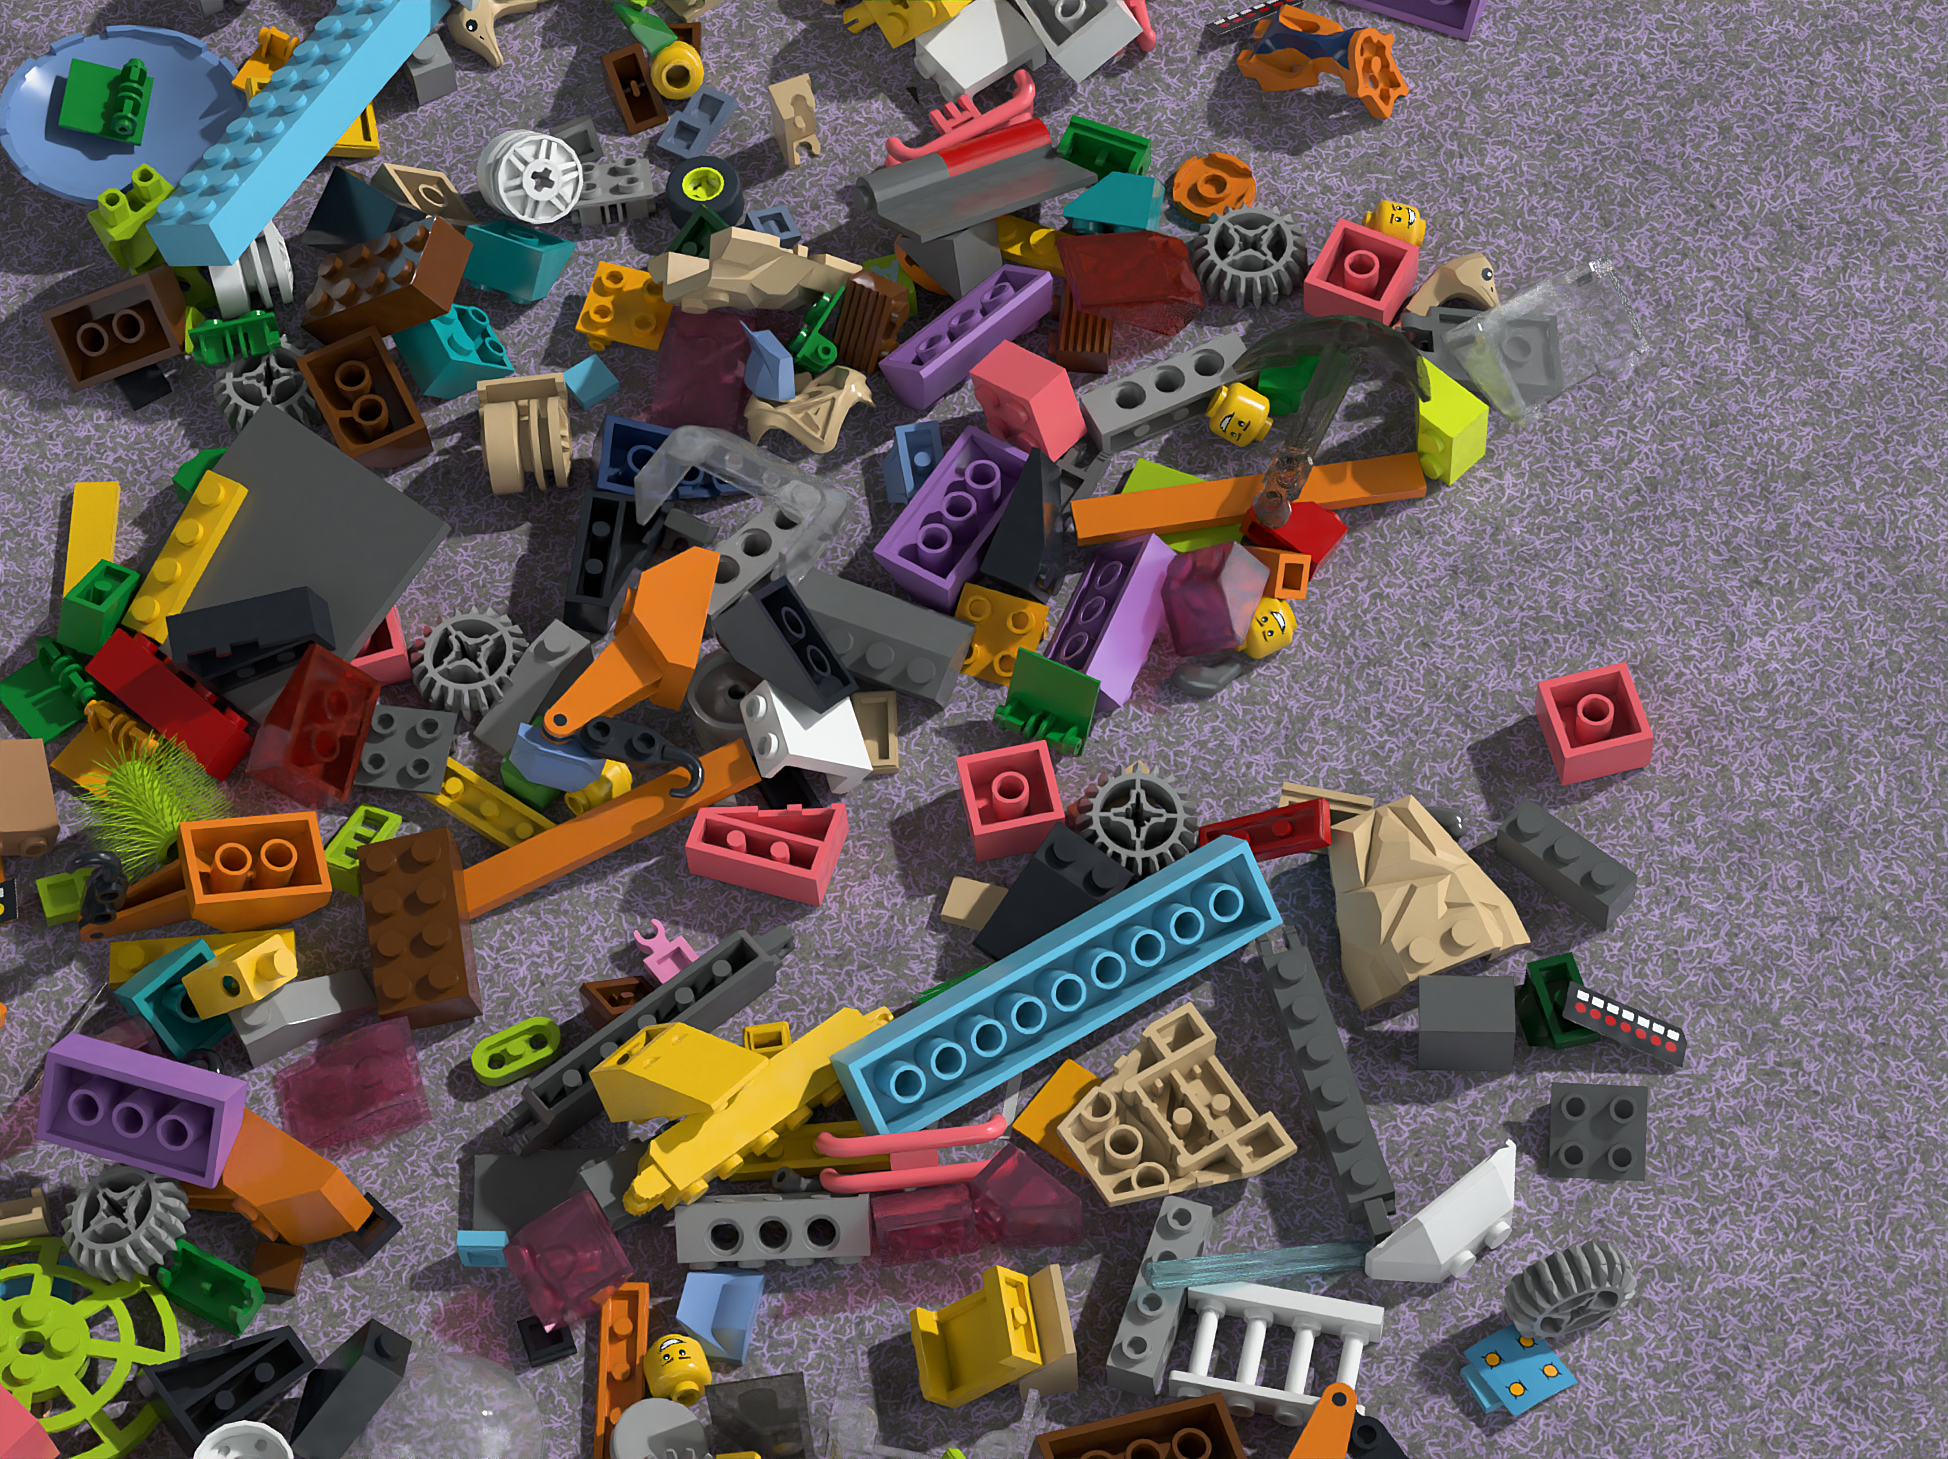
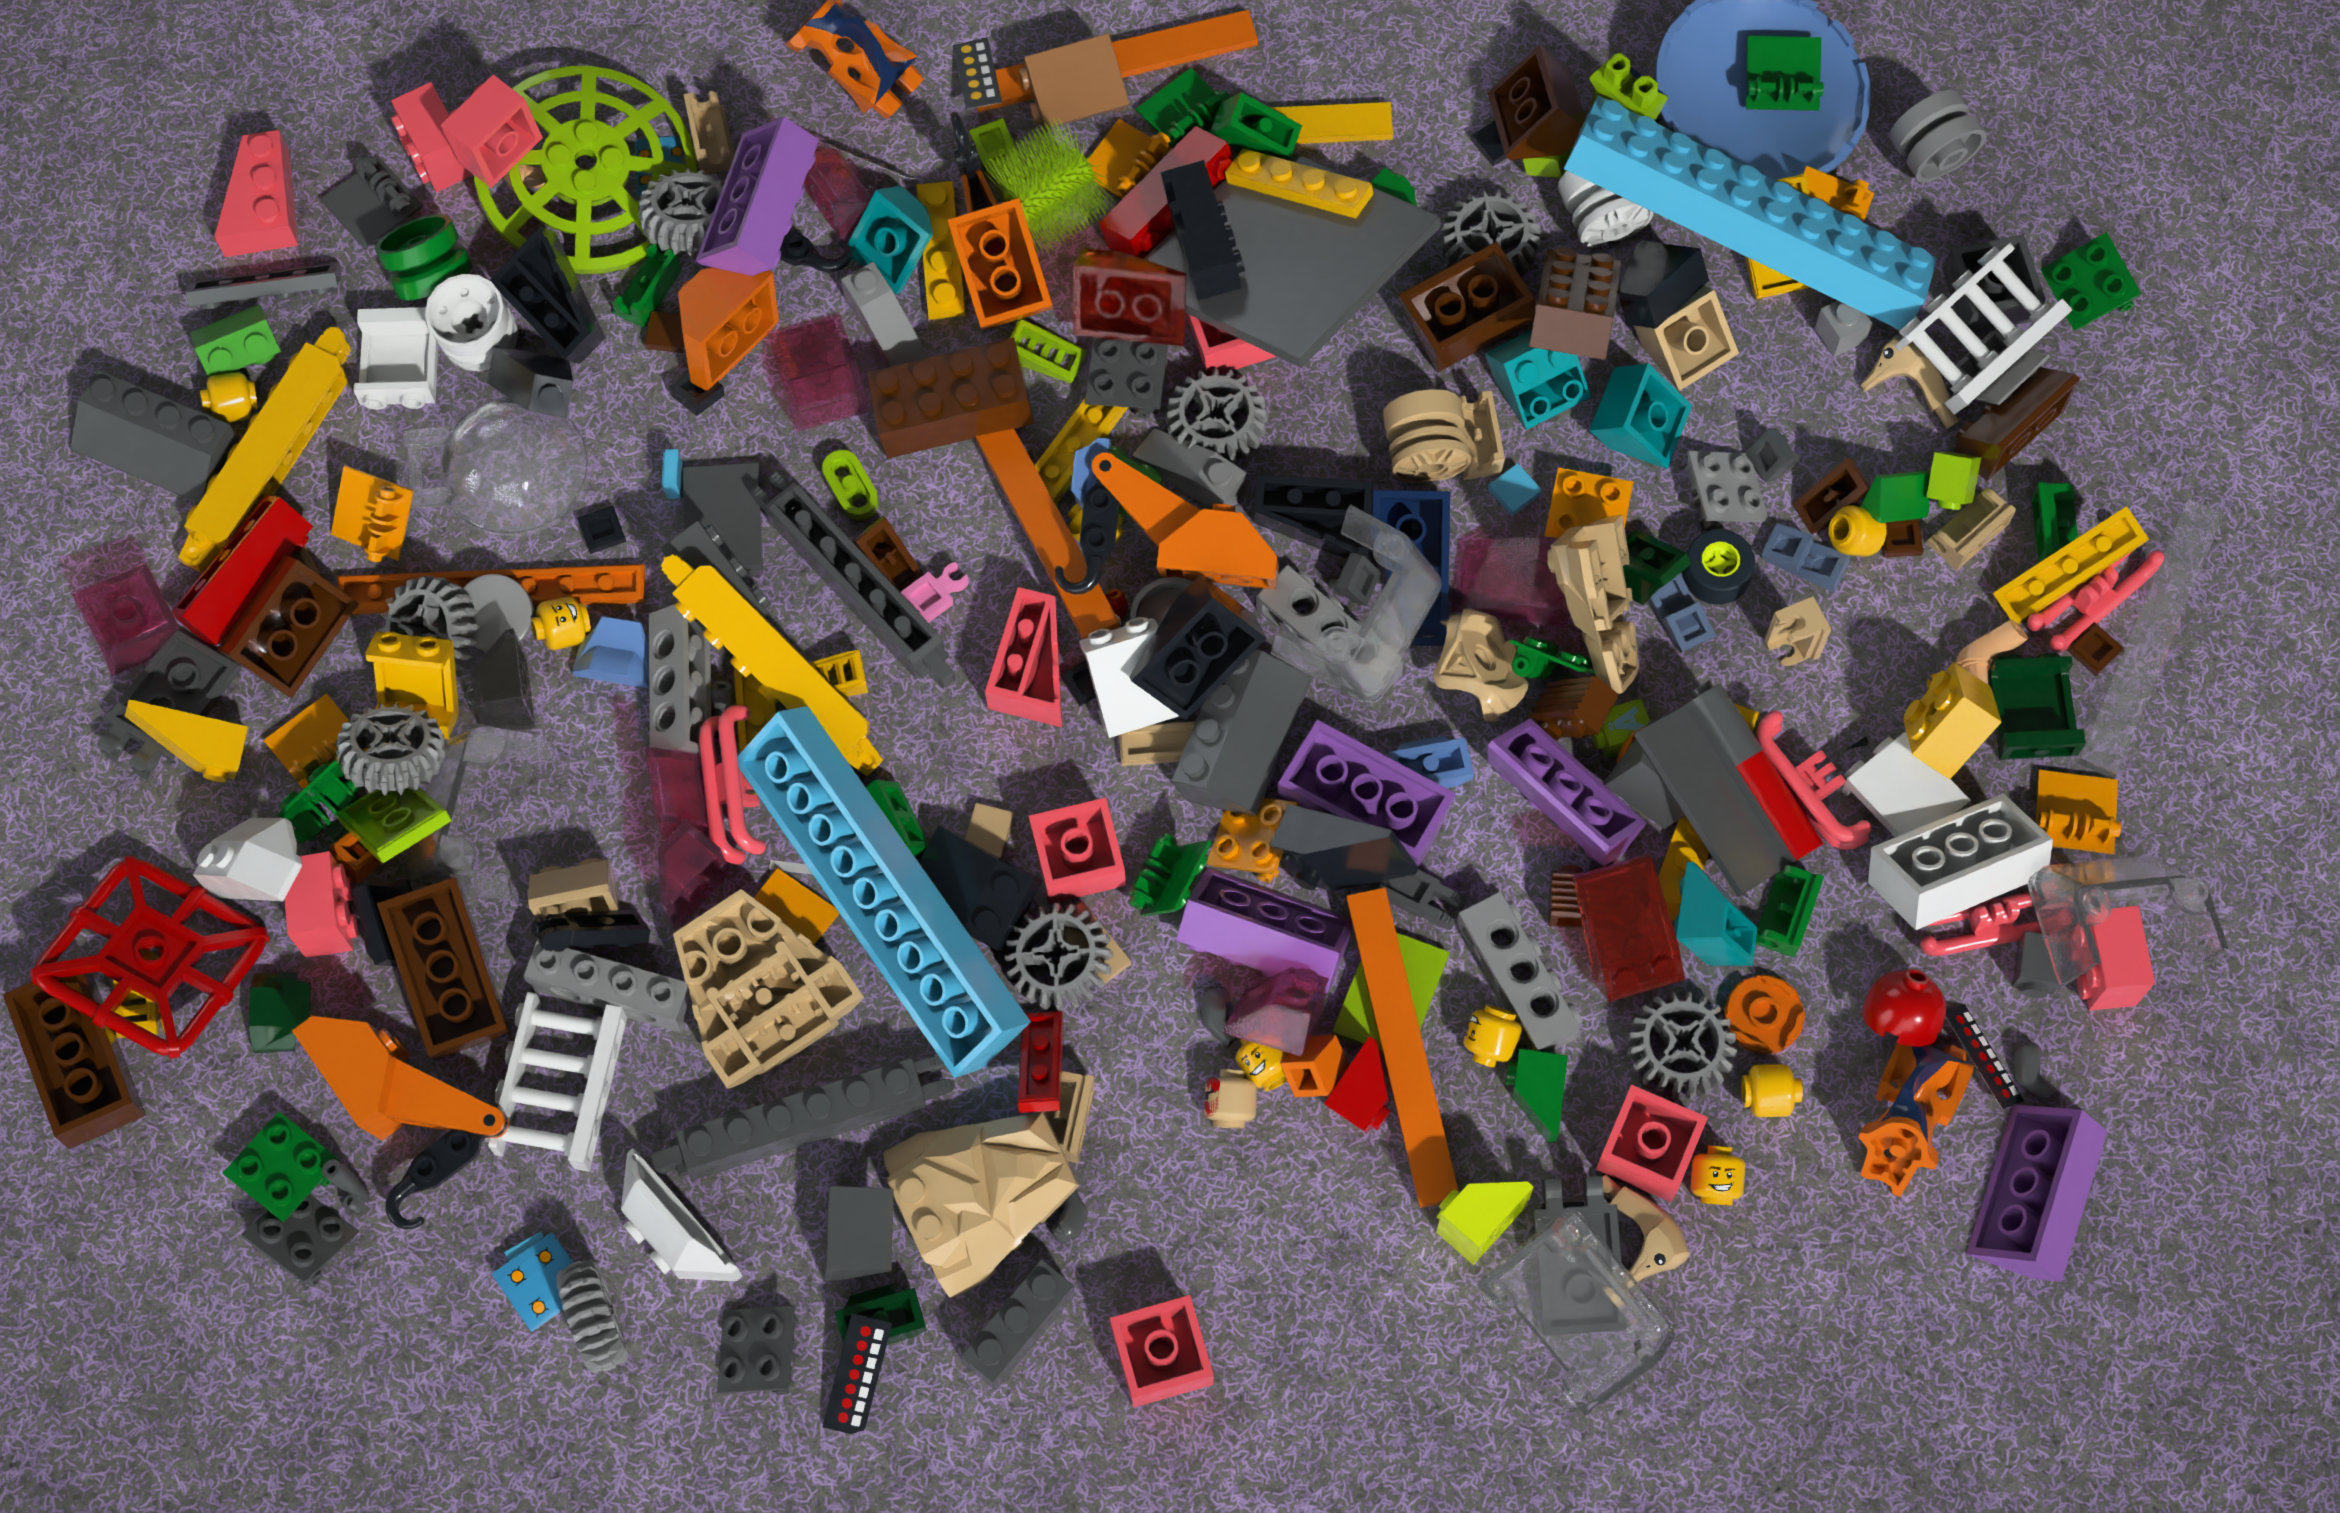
camera: 85 degrees right, 10 degrees up
yellow torso [181,933,298,1020] -> none
green hinge [188,310,282,368] -> none
white wheel [477,129,583,224] -> none
clear pink slope [502,1189,635,1333] -> none
yellow slope [589,1022,770,1125] -> none
medium blue slope [740,321,796,401] -> none
yellow panel [909,1265,1044,1409] -> none
coral brick [969,339,1088,462] -> none
clear light blue axle [1145,1240,1370,1291] -> none
clear smoke piece [1232,314,1432,529] -> none
none -> black hinge [530,910,651,952]
none -> tan head [1203,1069,1258,1129]
none -> yellow head [1741,1064,1803,1117]
none -> red cylinder [1861,969,1947,1047]

